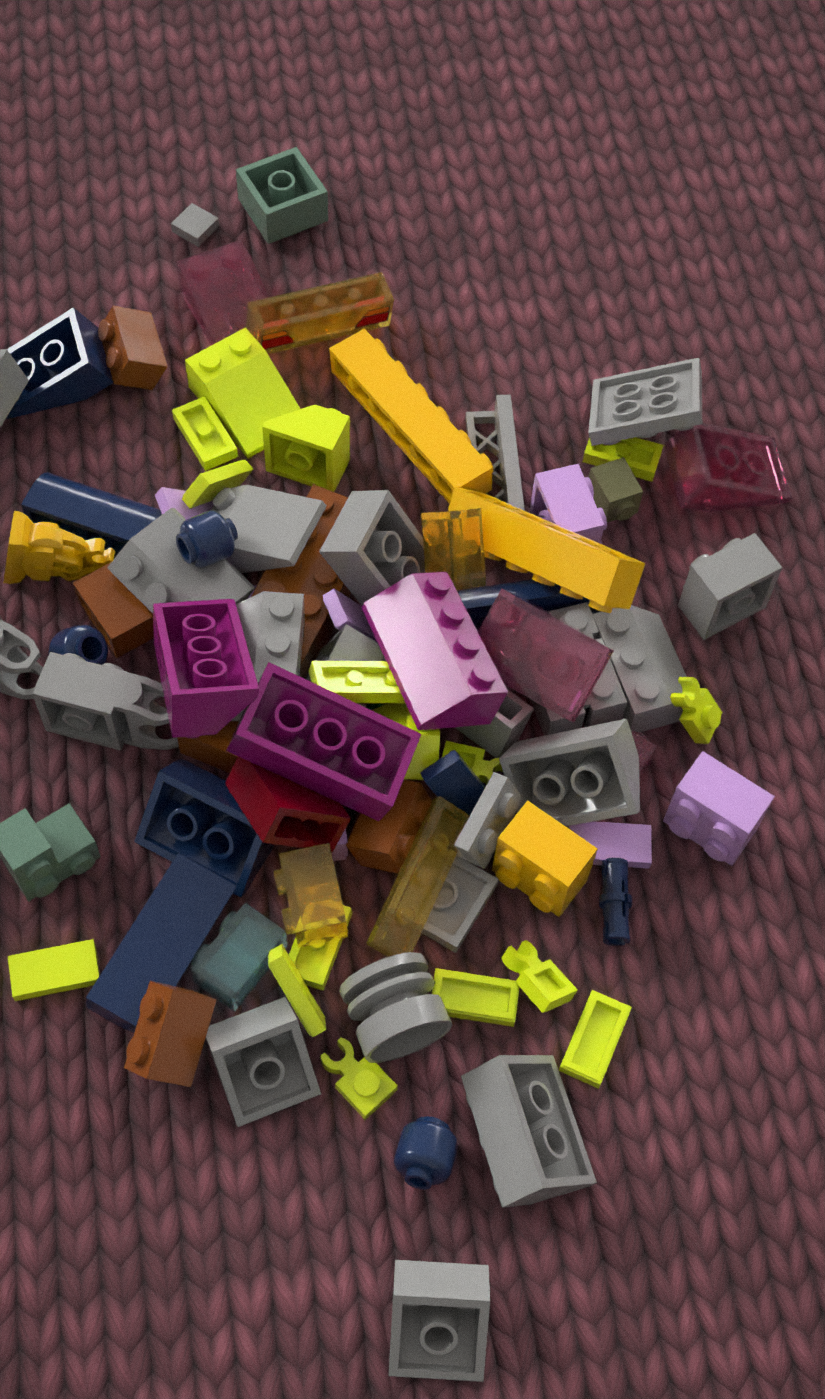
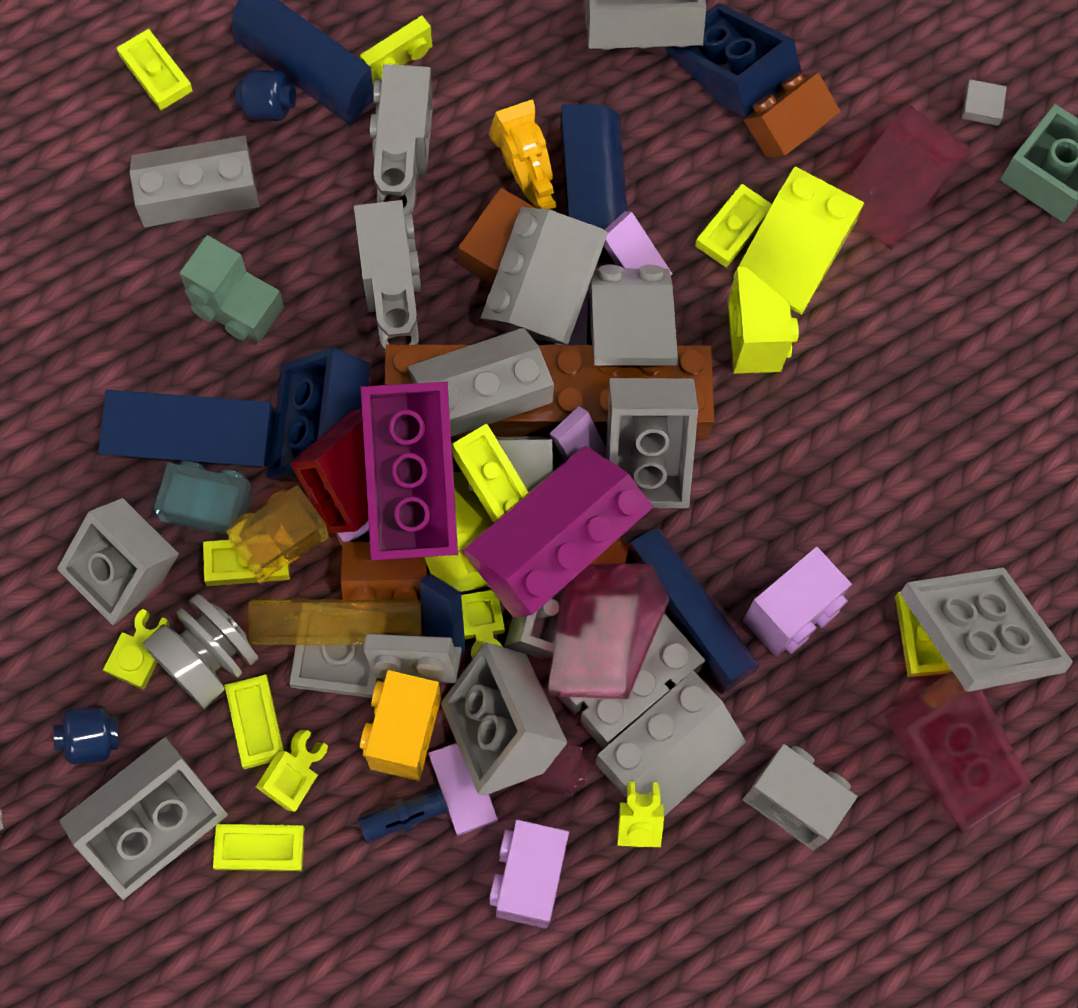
camera: 65 degrees right, 10 degrees up
neon yellow tile [7,939,100,1001] -> none
dark blue head [48,625,109,665] -> none
dark orange brick [124,981,217,1087] -> none
magenta slope [153,599,259,738] -> none
dark blue head [176,510,238,568] -> none
neon yellow tile [182,460,254,509] -> none
clear yellow brick [246,272,394,354] -> none
neon yellow tile [268,944,326,1037] -> none
yellow brick [329,328,494,504] -> none
clear yellow brick [421,508,486,590] -> none
yellow brick [442,487,645,613] -> none
light grey fence [465,395,525,511] -> none
olive brick [589,457,643,523] -> none

